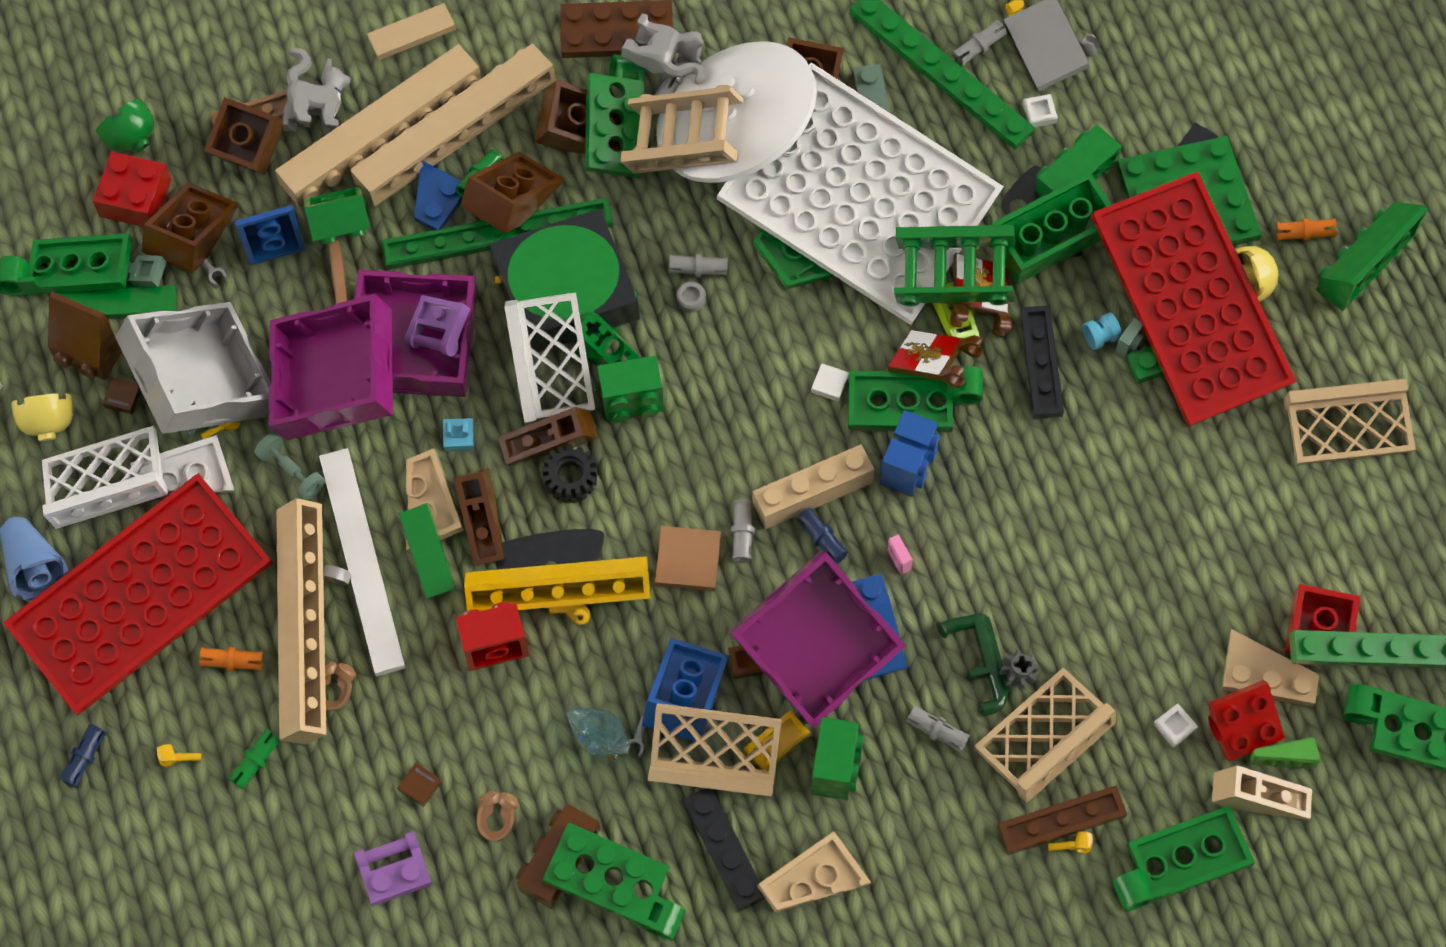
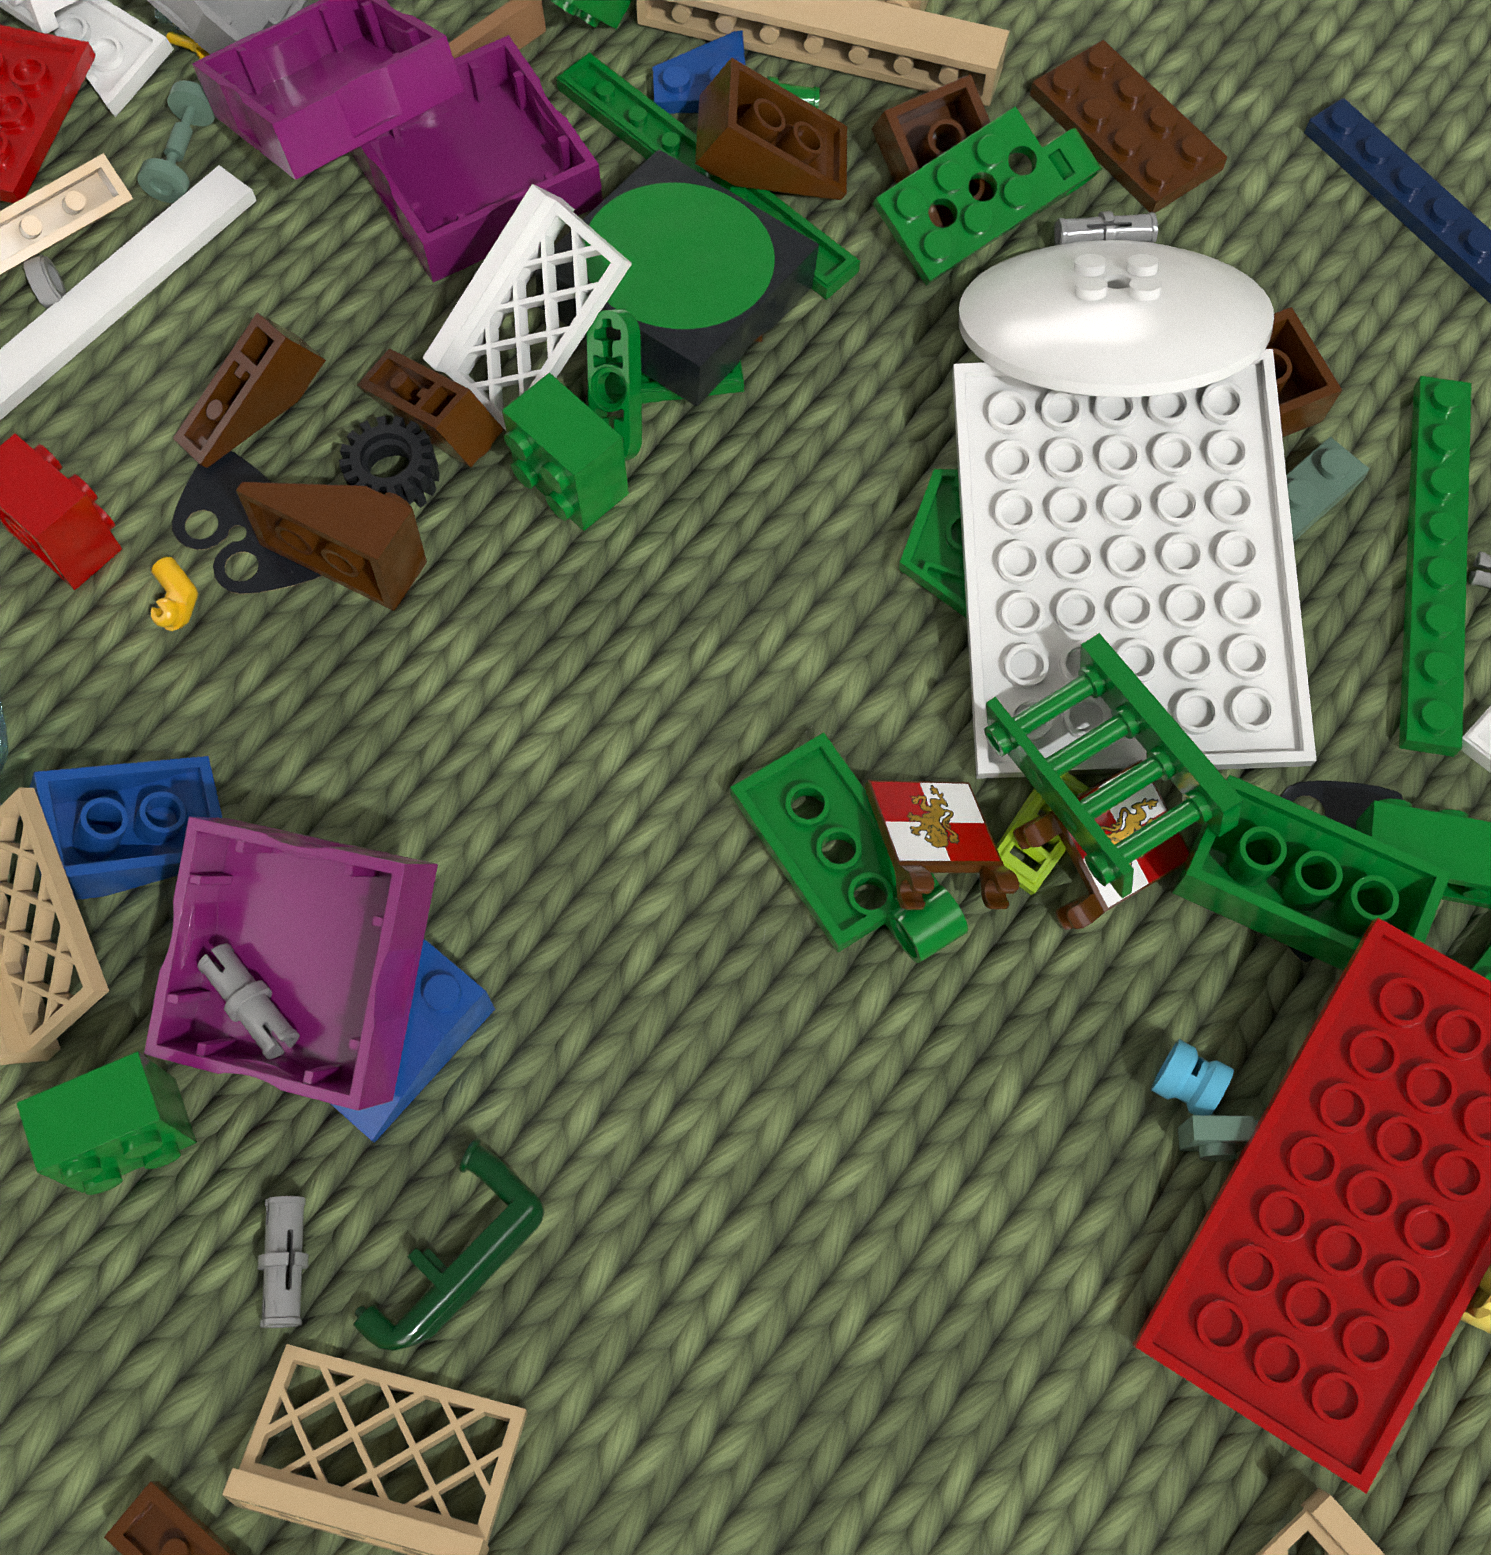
camera: 55 degrees right, 0 degrees up
green tile [398,503,457,600] -> none
medium lavender plate [404,295,471,356] -> none
tan wing [406,448,465,553] -> none
medium azure tile [443,418,474,451] -> none
yellow brick [464,556,651,611] -> none
light grey animal [621,13,707,84] -> none
tan fence [621,85,743,173] -> none
medium nougat tile [655,526,721,591] -> none
light grey pin [669,254,728,277] -> none
light grey tile [677,282,706,312] -> none
light grey pin [731,499,755,563] -> none
yellow tile [743,710,811,771] -> none
tan brick [752,444,875,530] -> none
dark blue pin [796,508,849,564] -> none
white tile [811,363,849,402] -> none
blue piece [879,410,941,497] -> none
bright pink tile [887,534,913,574] -> none
dark grey gear [999,649,1040,690] -> none
black plate [1020,305,1064,419] -> none
green plate [1126,346,1164,384] -> none
none -> light grey pin [197,944,299,1059]
none -> reddish brown slope [236,482,427,611]

